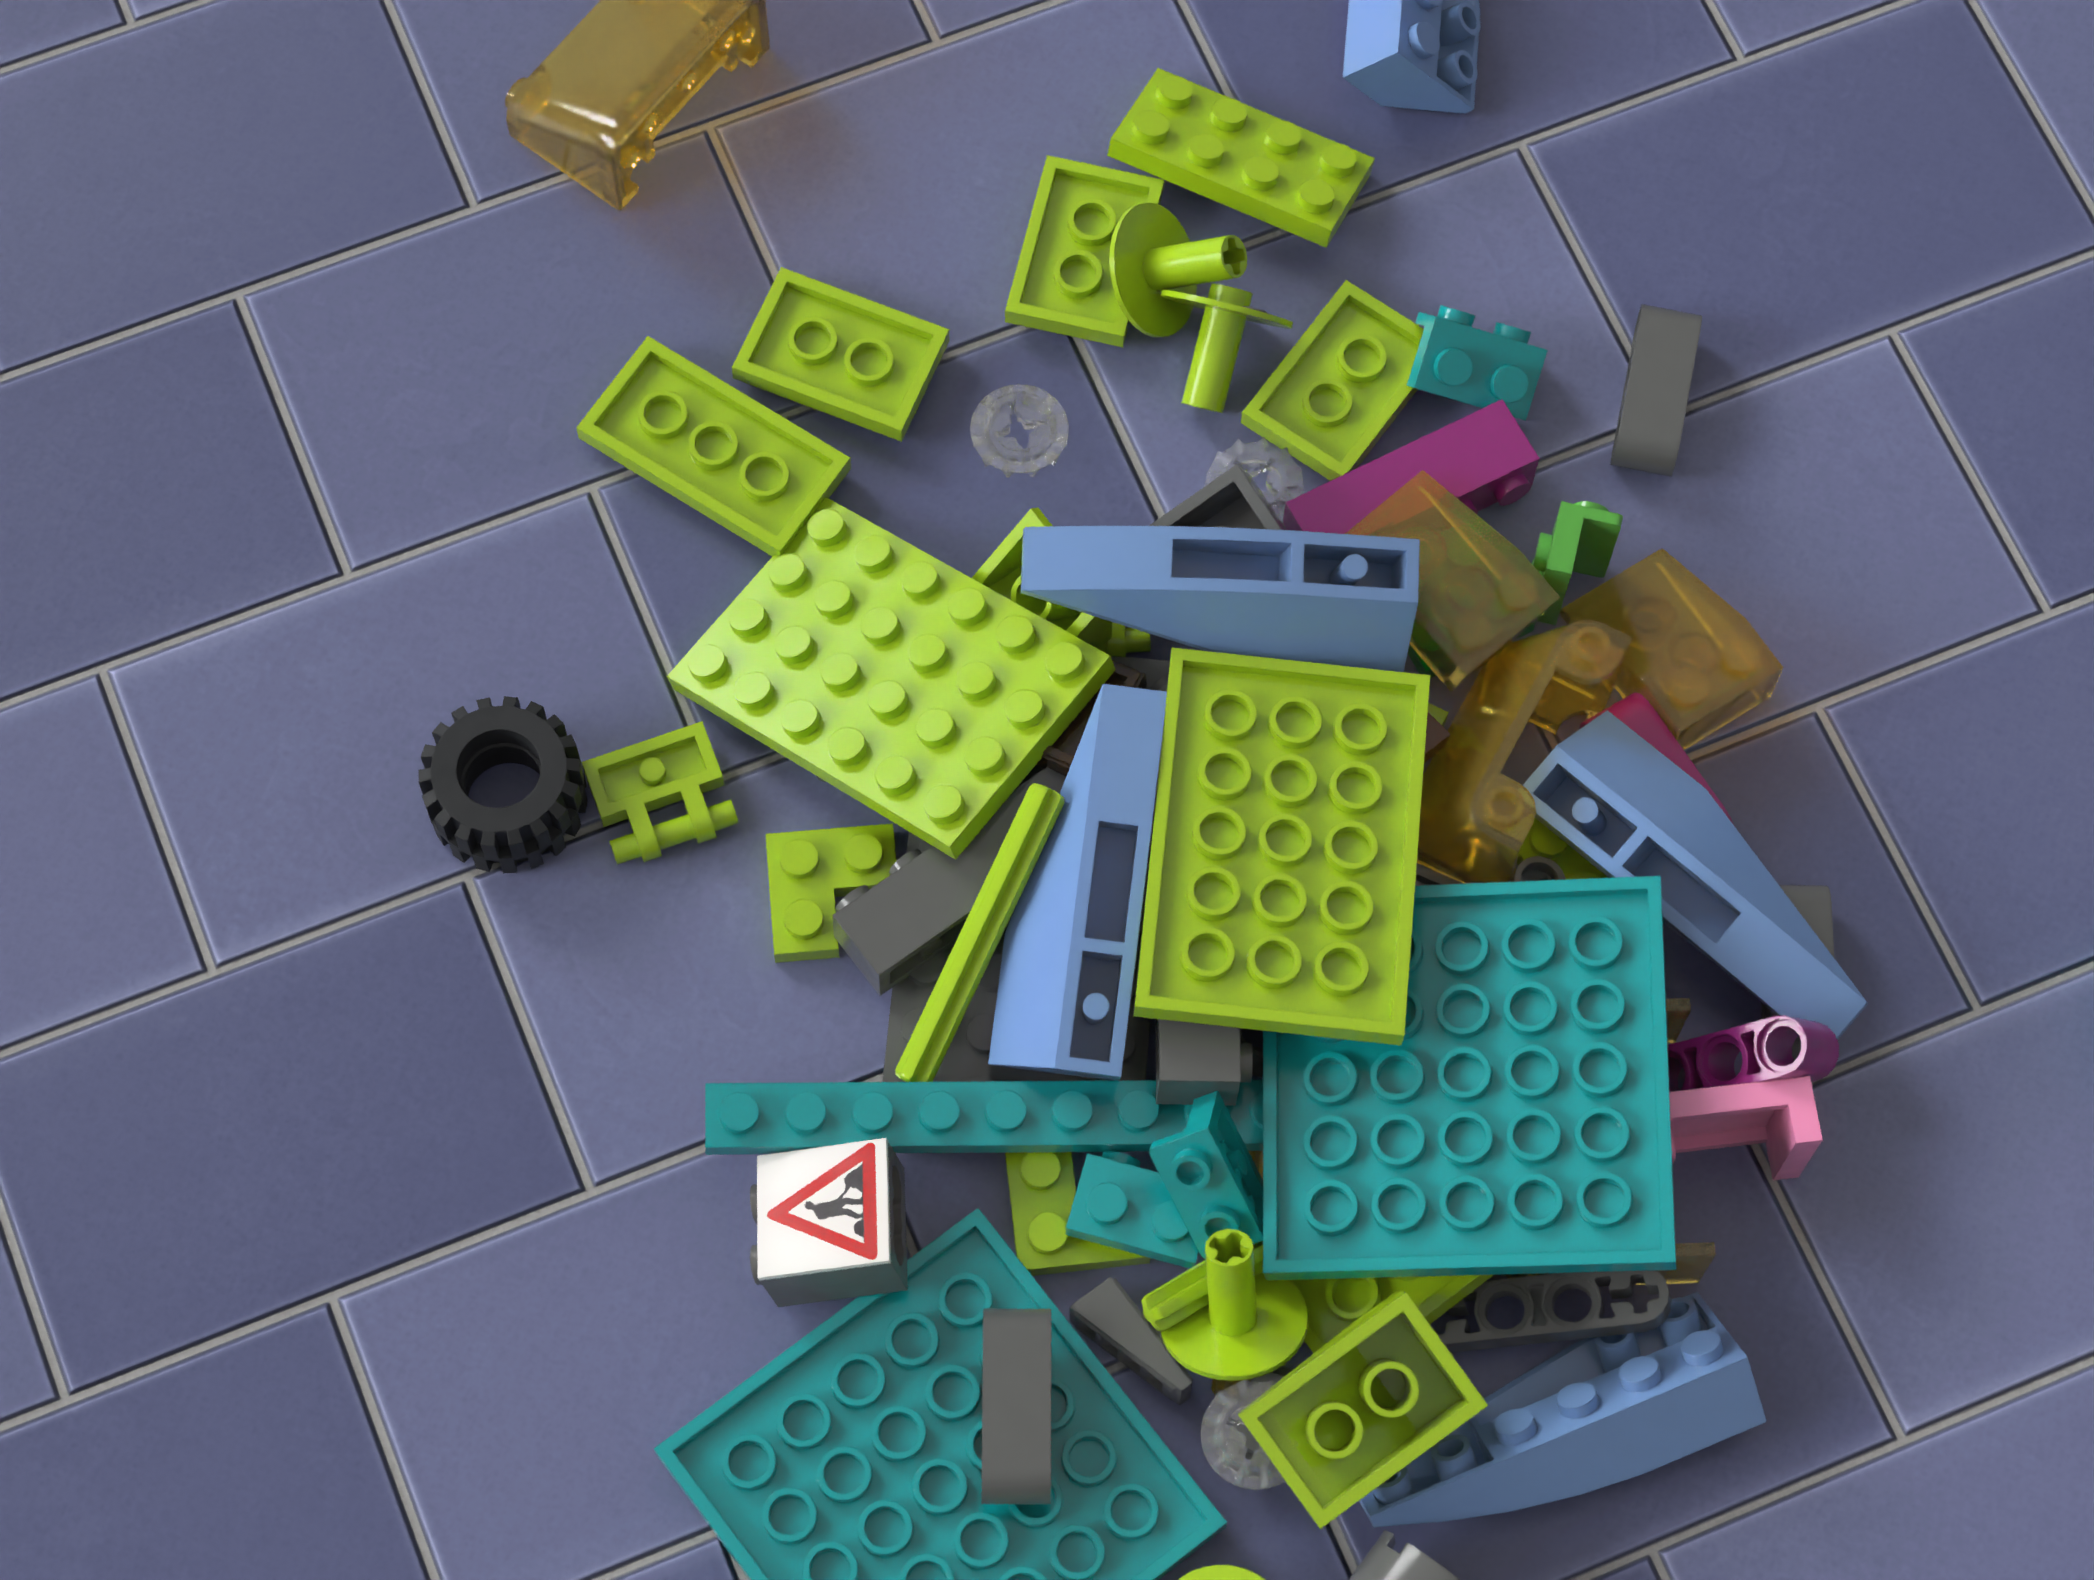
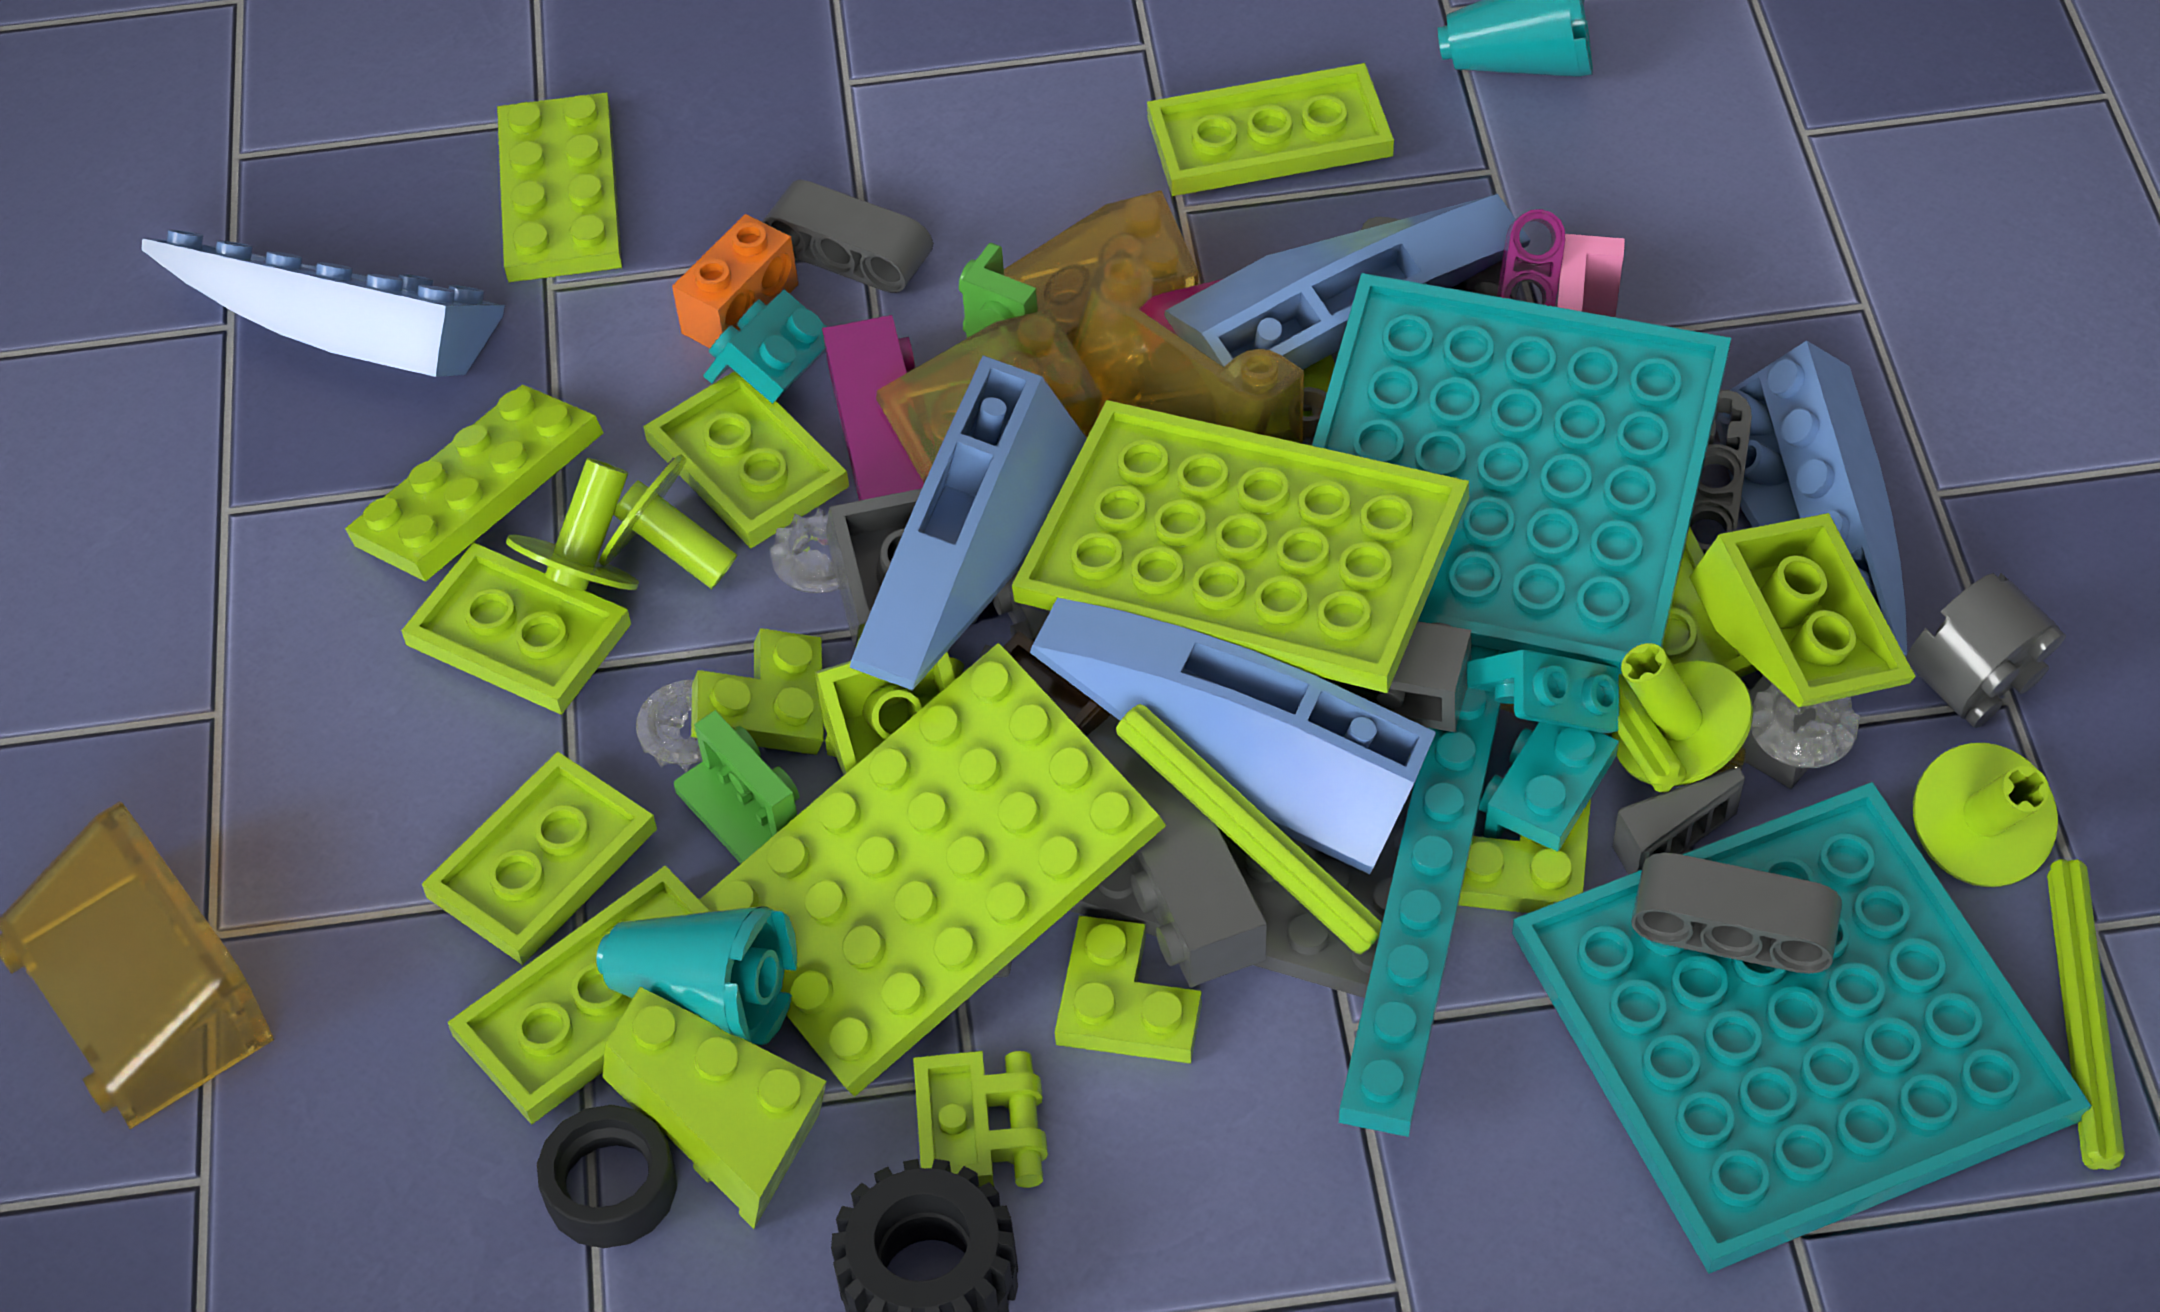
camera: 70 degrees left, 15 degrees down
piece [750,1138,908,1307] -> none
none -> lime plate [497,92,622,283]
none -> black tyre [537,1104,677,1249]
none -> teal cone [596,906,797,1045]
none -> lime wedge [603,987,827,1229]
none -> orange brick [672,214,799,348]
none -> bright green bracket [674,710,800,864]
none -> lime plate [691,628,824,755]
none -> lime plate [1147,63,1394,196]

